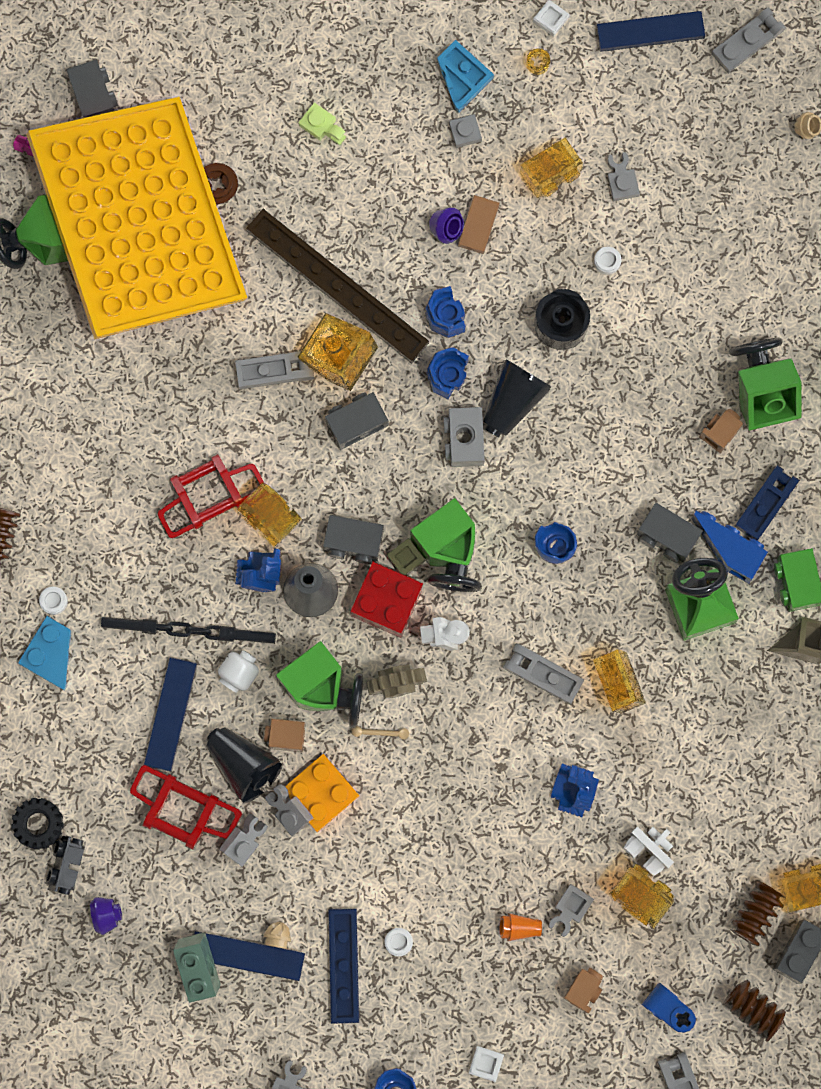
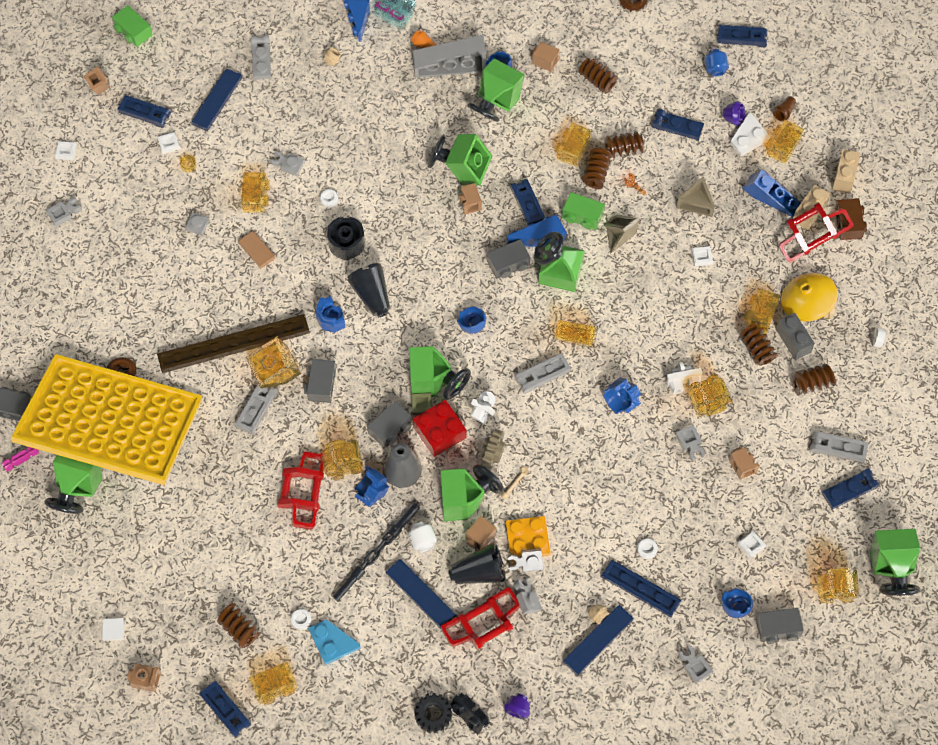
camera: 55 degrees left, 15 degrees down
sand green brick [173,932,221,1003] -> none
yellowish green plate [298,102,346,145] -> none
blue hair [425,286,466,338] -> none
dark purple cone [429,207,464,244] -> none
dark azure wing [437,40,494,113] -> none
light grey brick [444,407,485,467] -> none
orange cone [499,913,542,941] -> none
blue piece [641,983,696,1033] -> none

